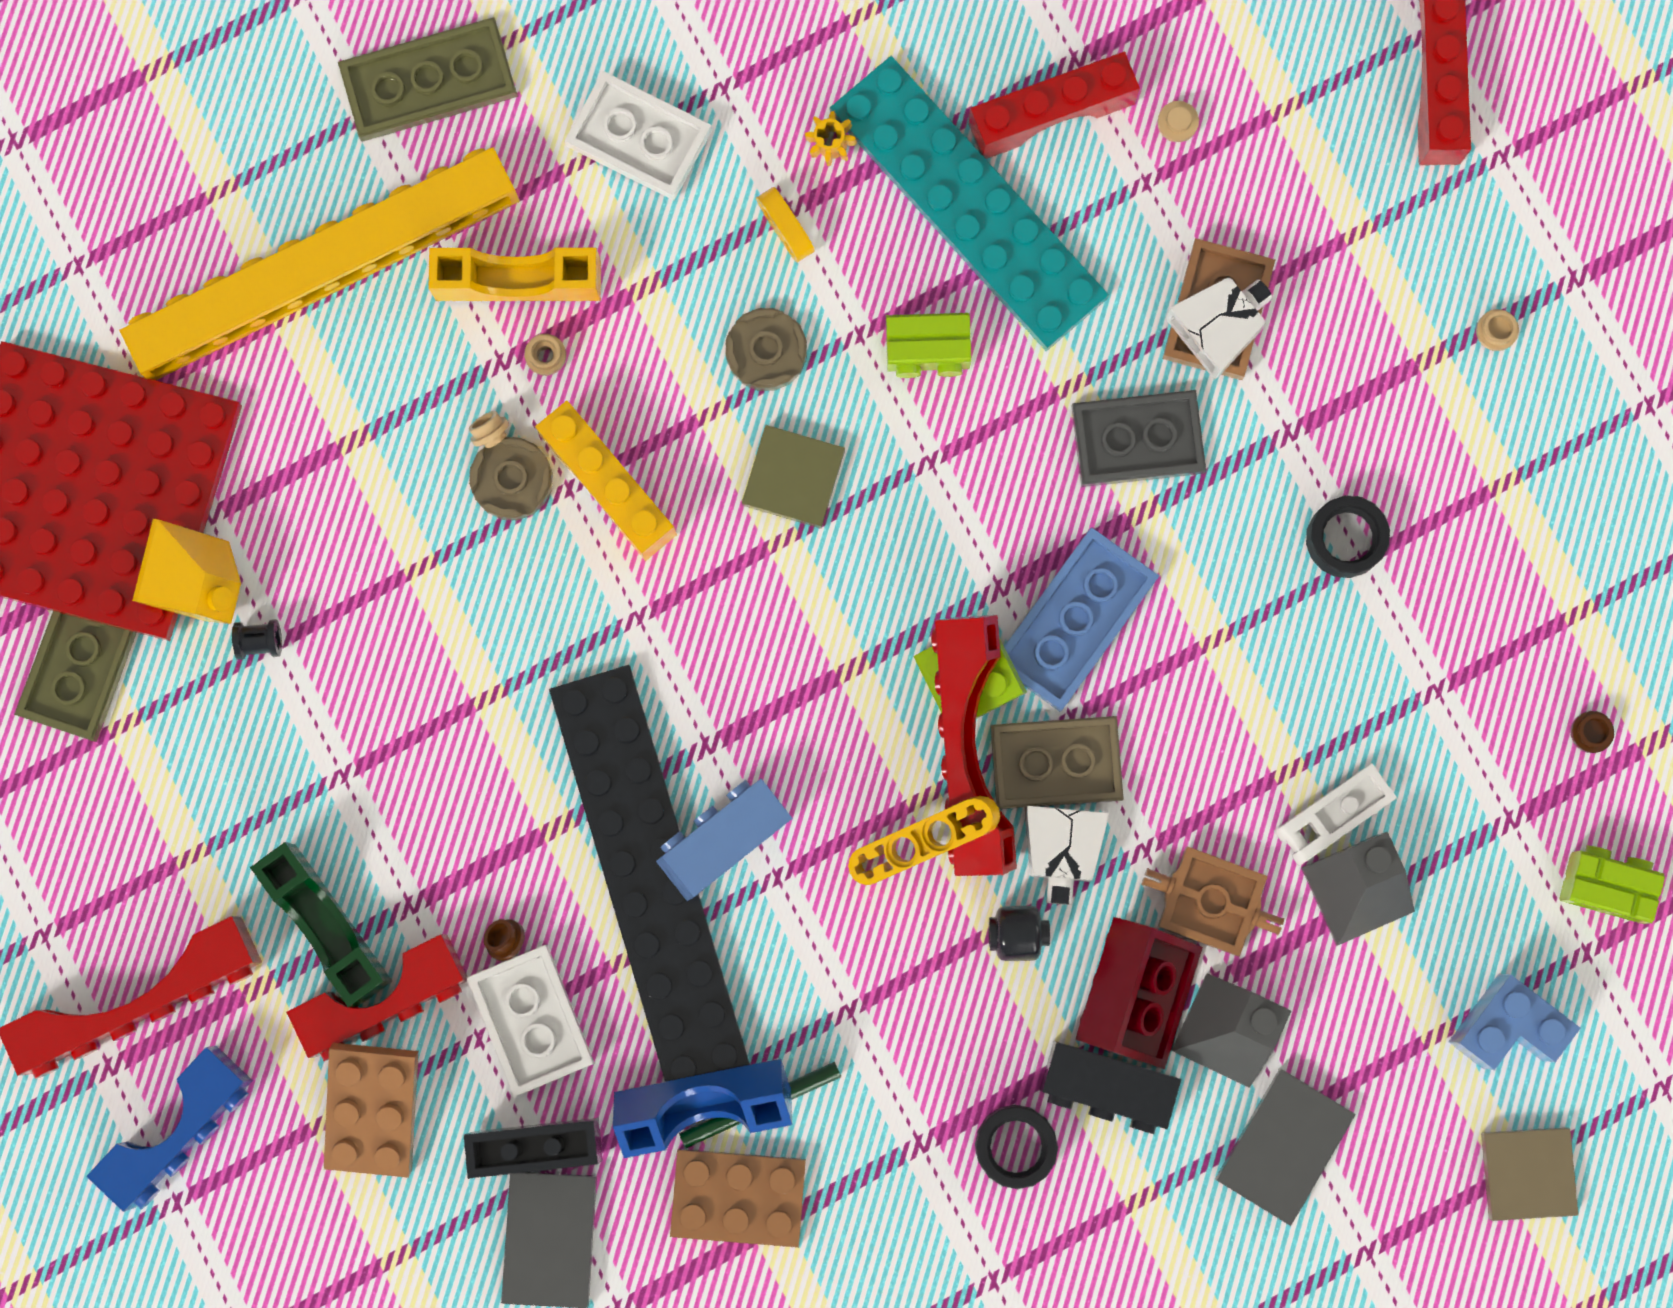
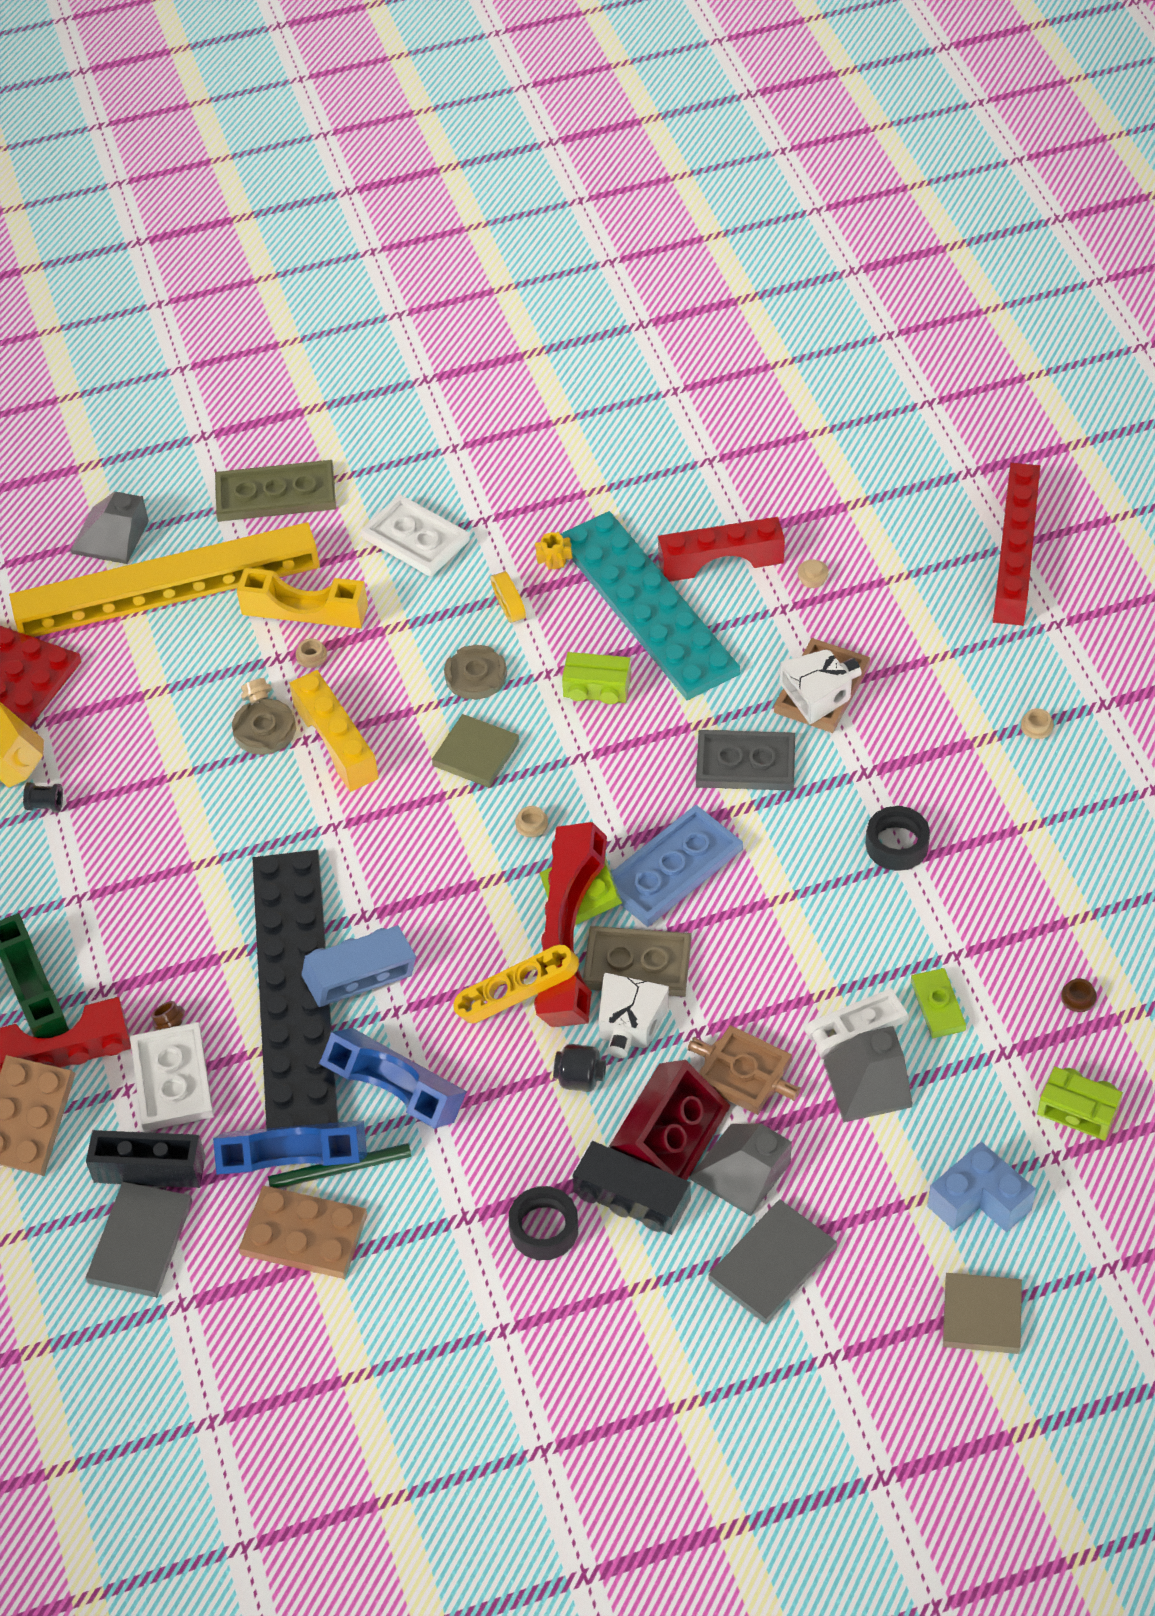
camera: 10 degrees right, 30 degrees down
none -> slope [70,491,149,564]
none -> blue arch [319,1028,467,1129]
none -> tan plate [515,806,548,837]
none -> lime plate [911,968,966,1039]

